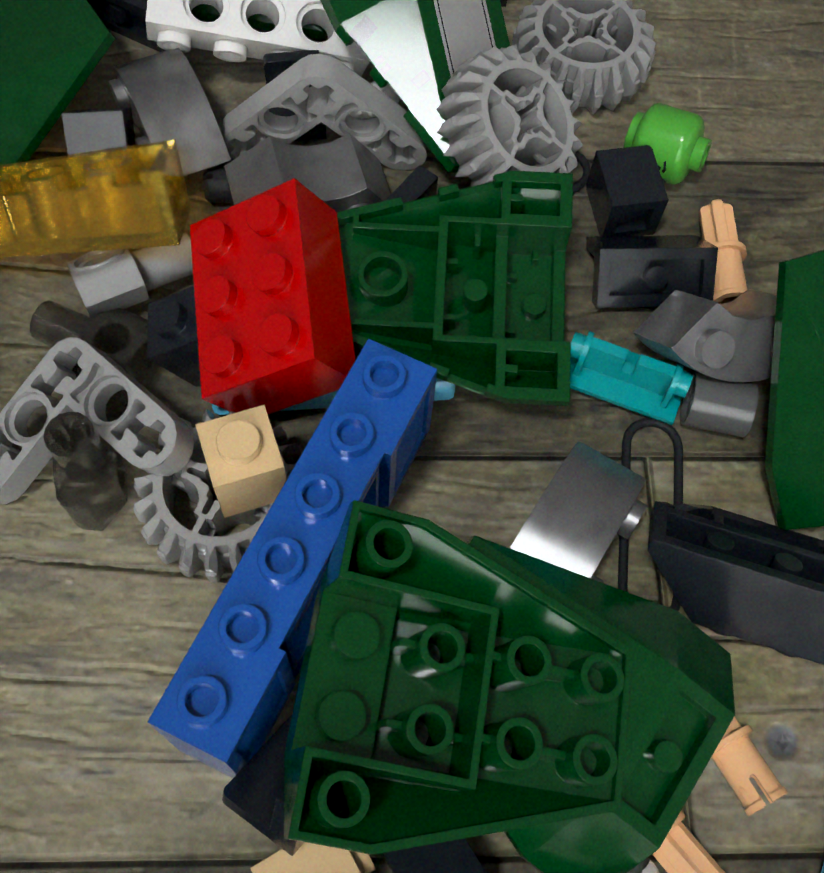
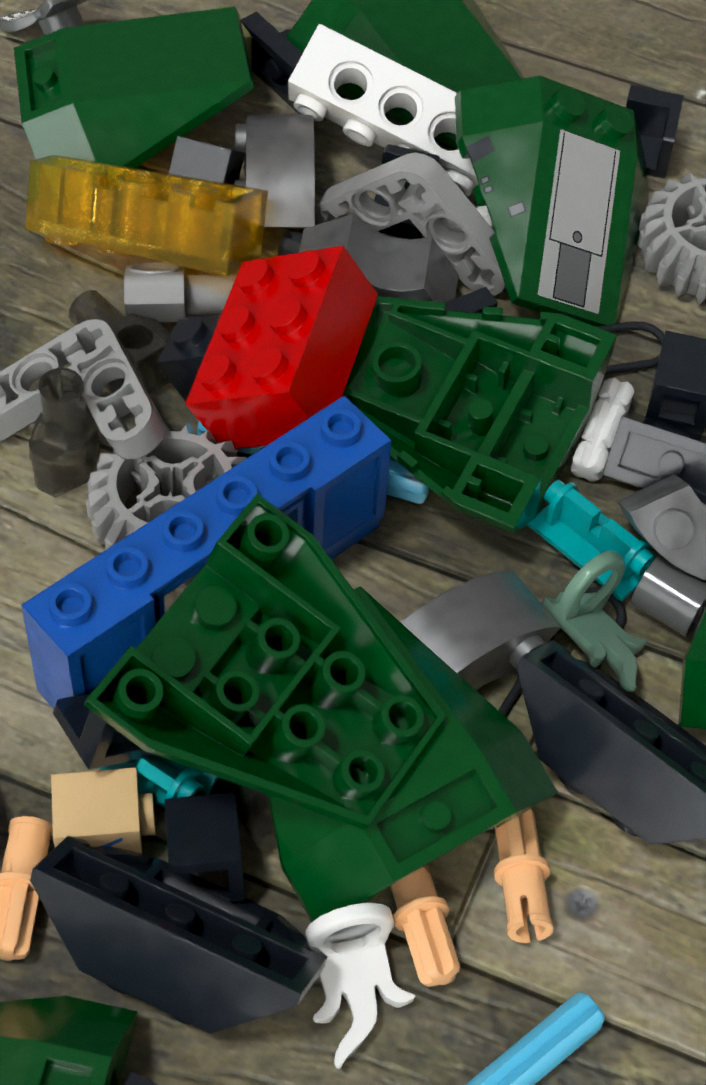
camera: 25 degrees right, 10 degrees down
tan brick [195,404,287,518] -> none
light grey gear [436,45,583,186] -> none
none -> sand green piece [542,551,647,692]
none -> white axle [570,377,634,482]

